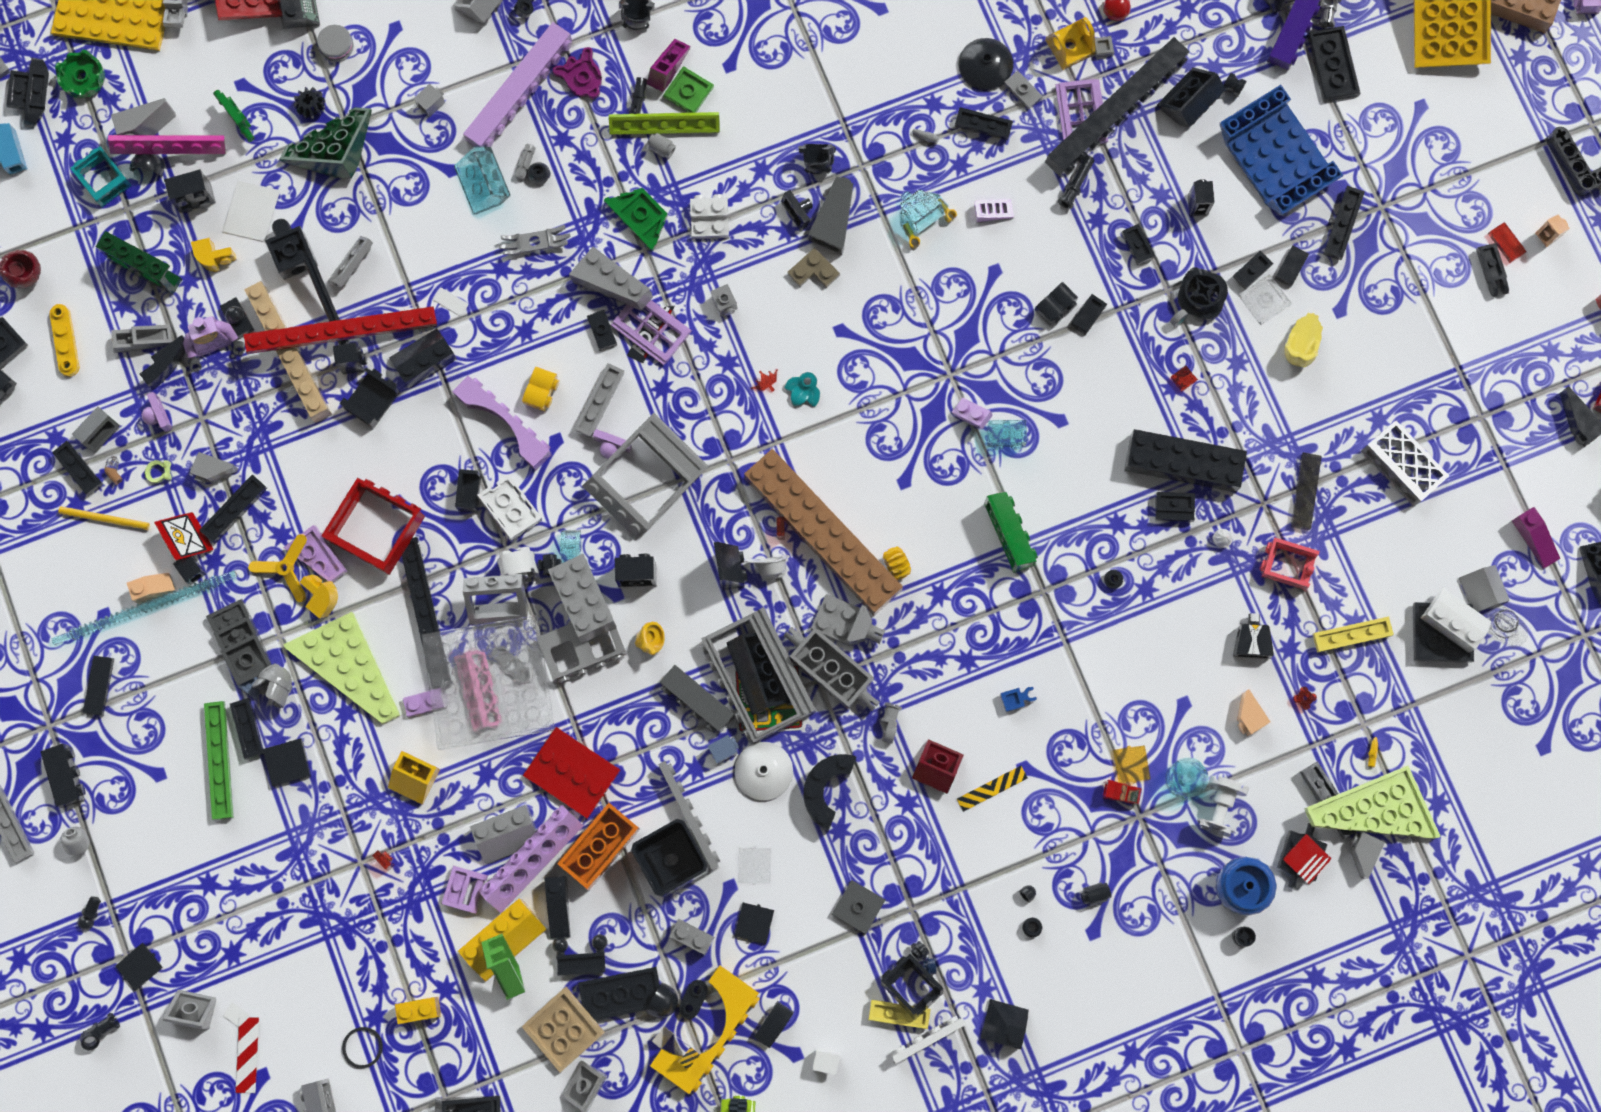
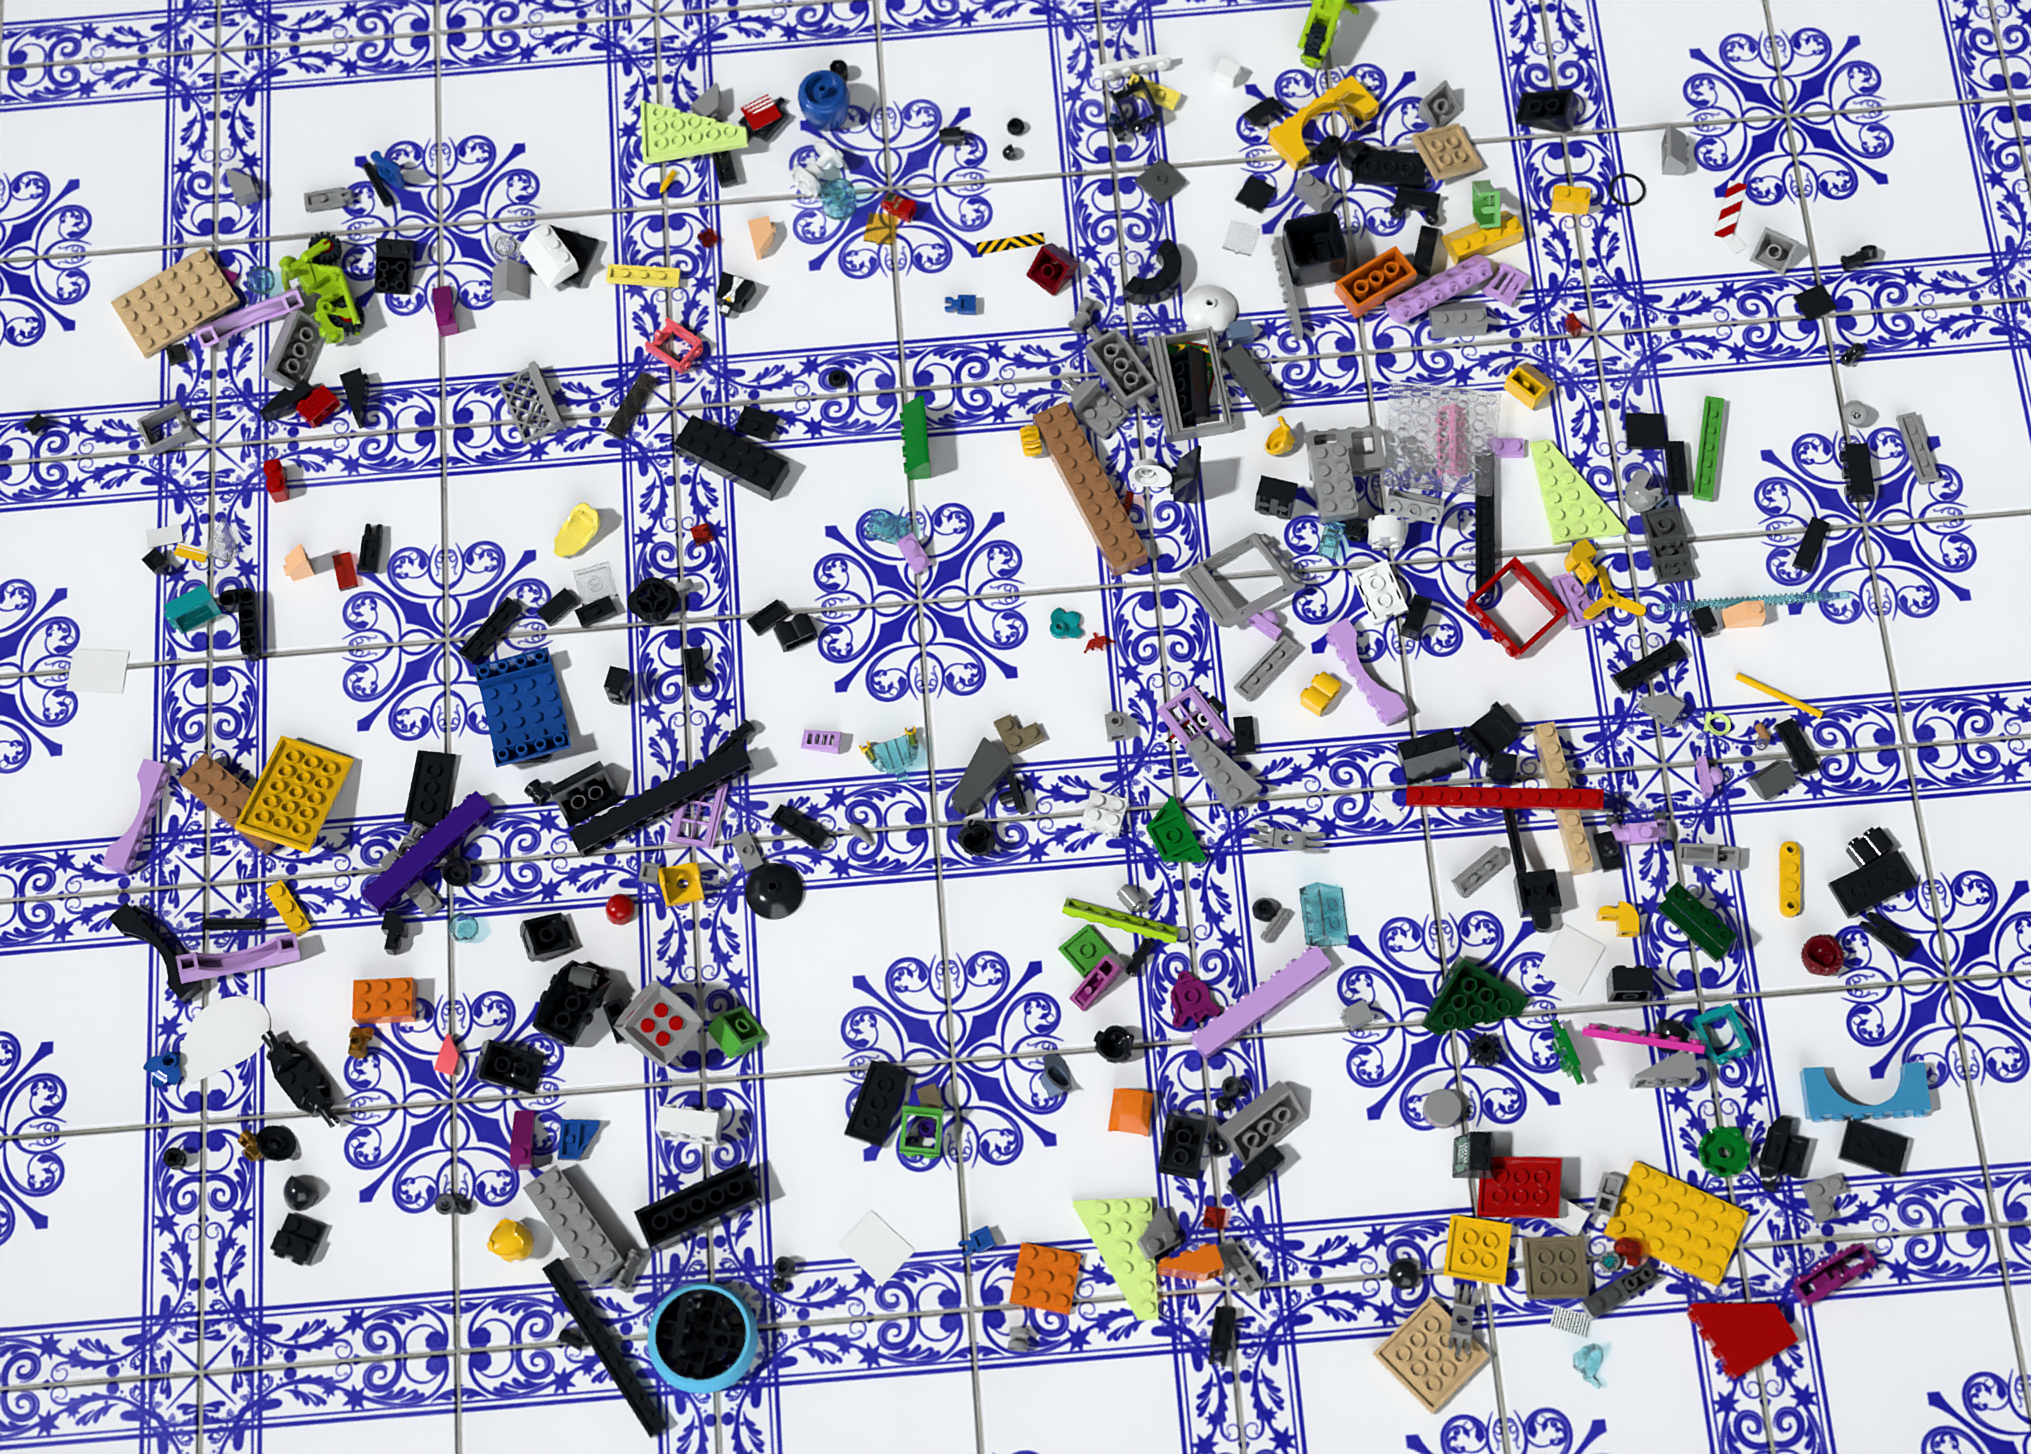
camera: 160 degrees left, 10 degrees down
black slope [140,335,186,390] -> none
sticker [154,512,214,560] -> none
red plate [523,727,621,819] -> none
black slope [980,999,1029,1049] -> none
white plate [1213,529,1233,548] -> none

